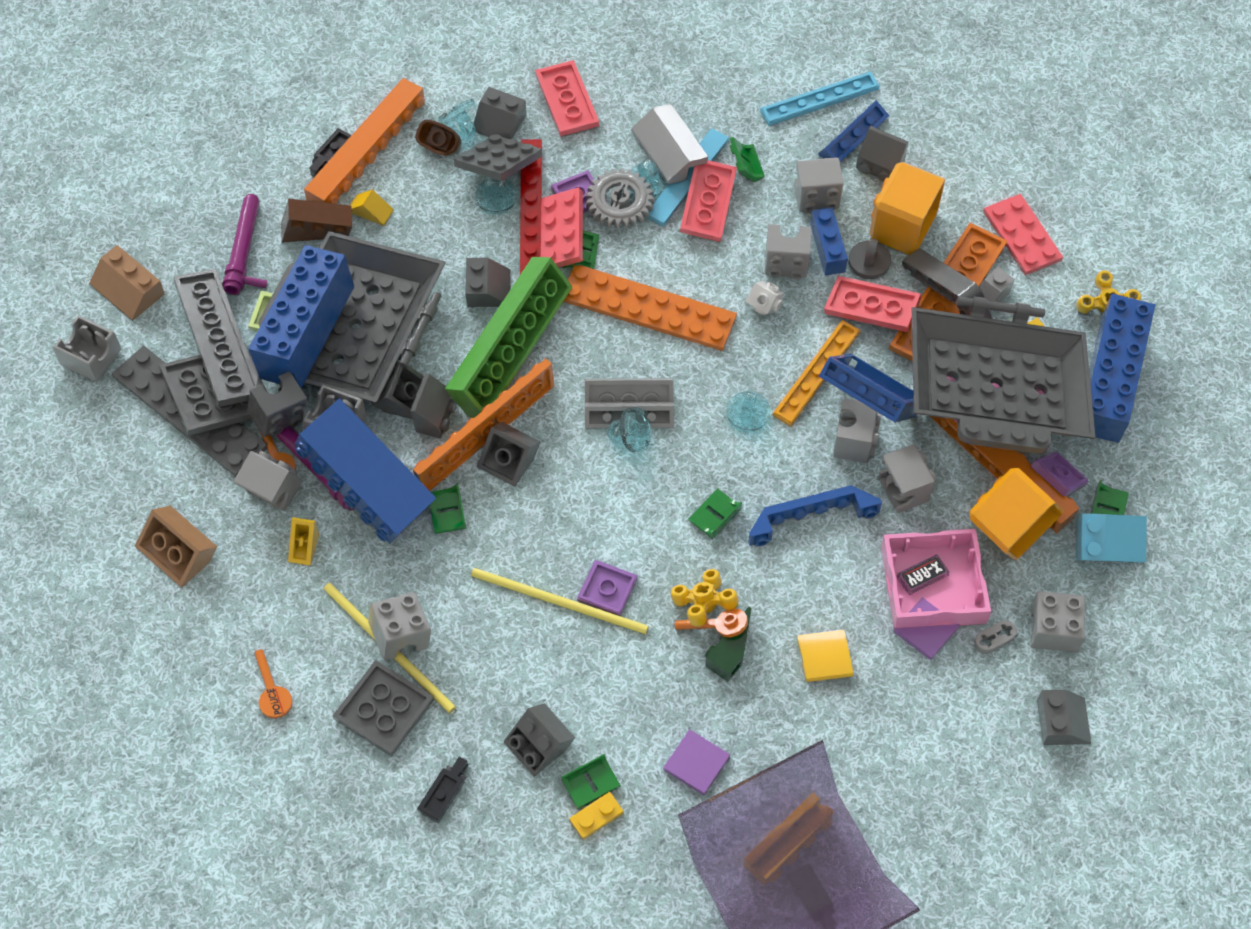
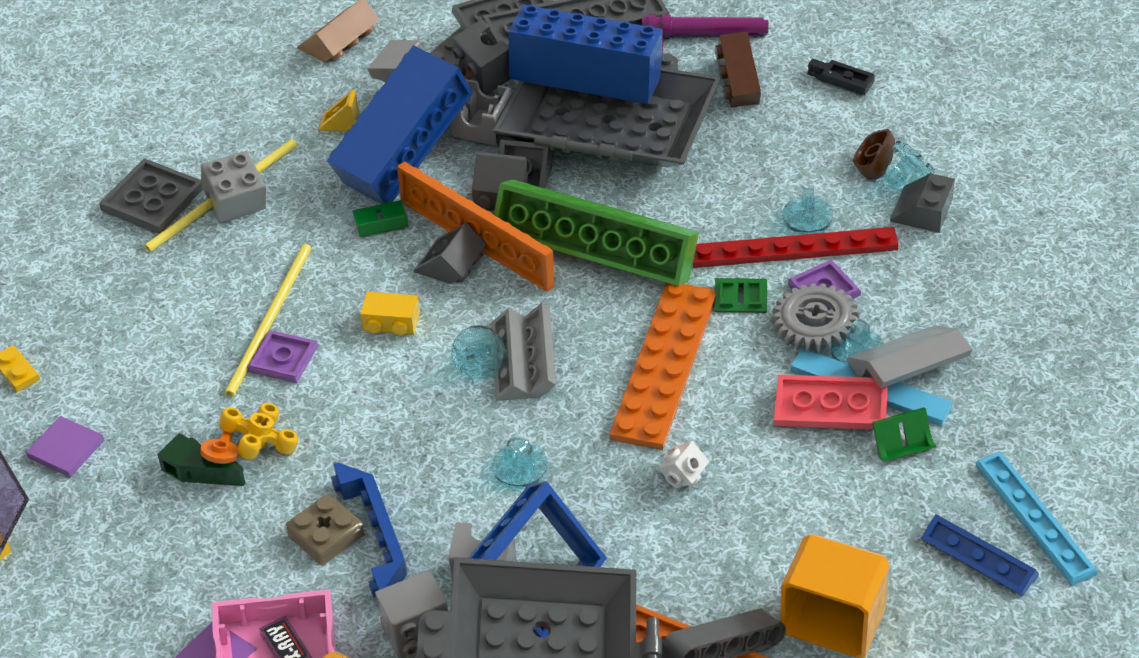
camera: 90 degrees right, 15 degrees down
orange piece [254,649,293,719] -> none
orange brick [304,78,425,204] -> none
yellow slope [350,189,394,226] -> none
black hinge [417,756,469,824] -> none
dark grey plate [453,134,542,181] -> none
dark grey slope [465,257,511,307] -> none
dark grey slope [503,703,576,776] -> none
coral plate [535,60,599,137] -> none
coral plate [541,187,583,268] -> none
green piece [561,754,621,809] -> none
green piece [688,488,742,540] -> none
light grey piece [764,224,811,279] -> none
light orange tile [772,320,861,426] -> none
light grey piece [794,158,844,213] -> none
yellow slope [797,630,853,682] -> none
blue brick [810,207,848,276] -> none
coral plate [824,276,921,332] -> none
dark grey tile [848,238,891,279] -> none
dark grey slope [856,126,909,182] -> none
none -> dark tan brick [285,493,365,566]
none -> yellow brick [360,291,420,335]

